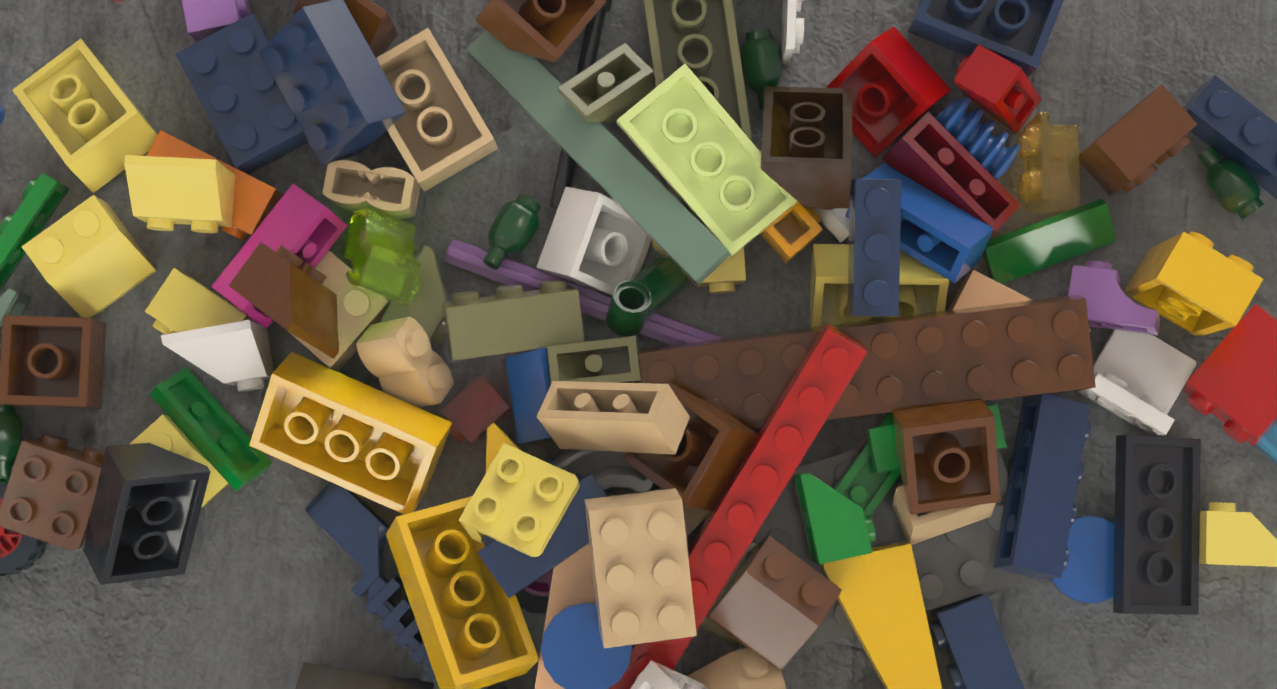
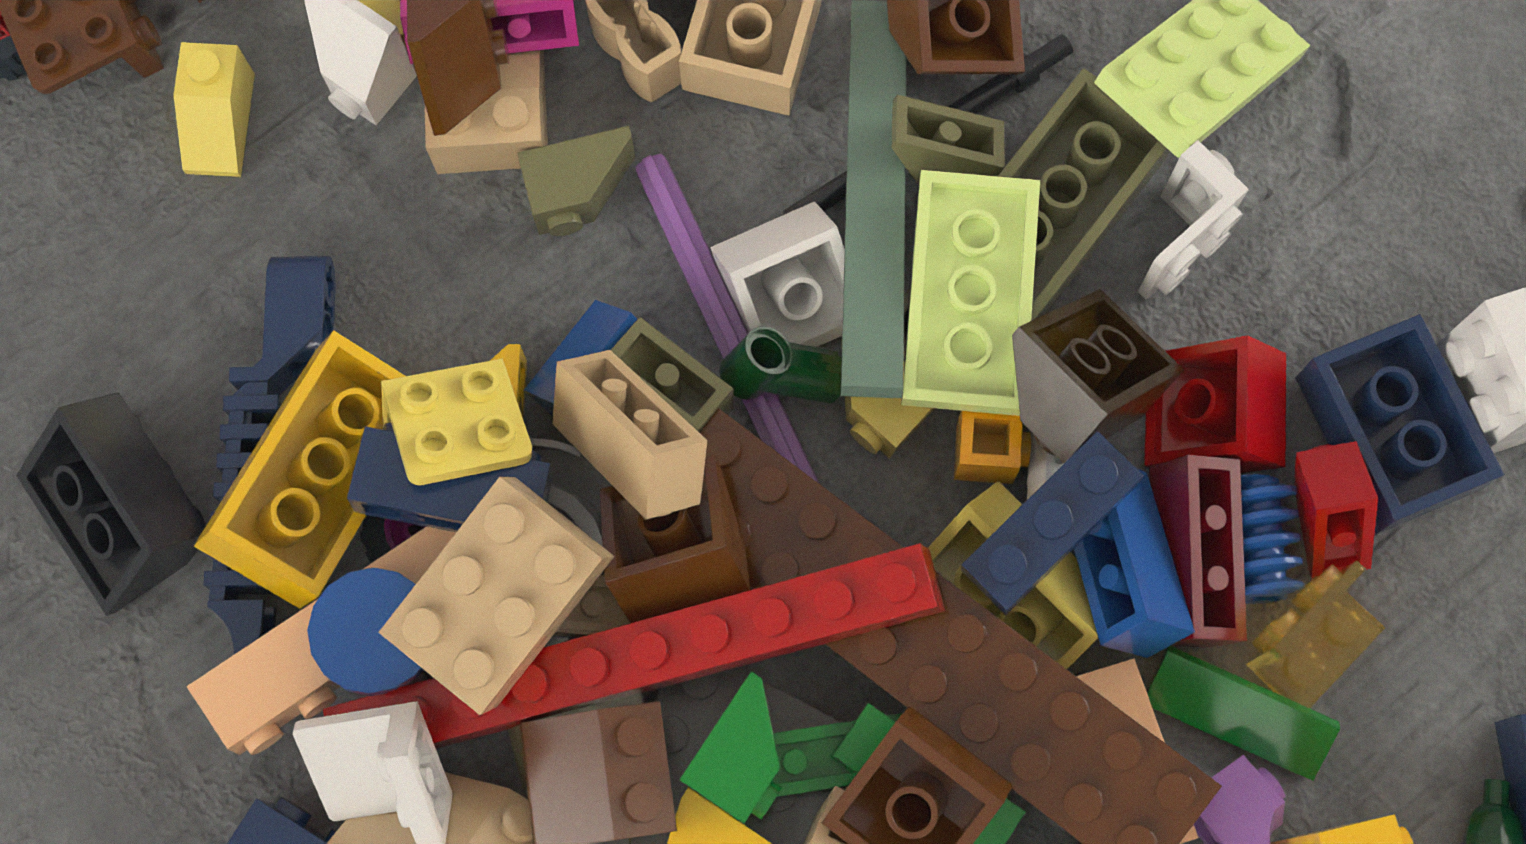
camera: 45 degrees right, 10 degrees down
black slope [83,443,211,585] -> none
green plate [150,367,272,492] -> none
yellow brick [249,352,452,515] -> none
clear neon green brick [344,207,421,305] -> none
tan brick [356,316,454,408] -> none
clear red brick [441,375,513,444] -> none
olive brick [442,279,584,361] -> none
dark green plant [483,194,541,270] -> none
dark green plant [741,29,782,110] -> none
reddish brown brick [1076,85,1197,196] -> none

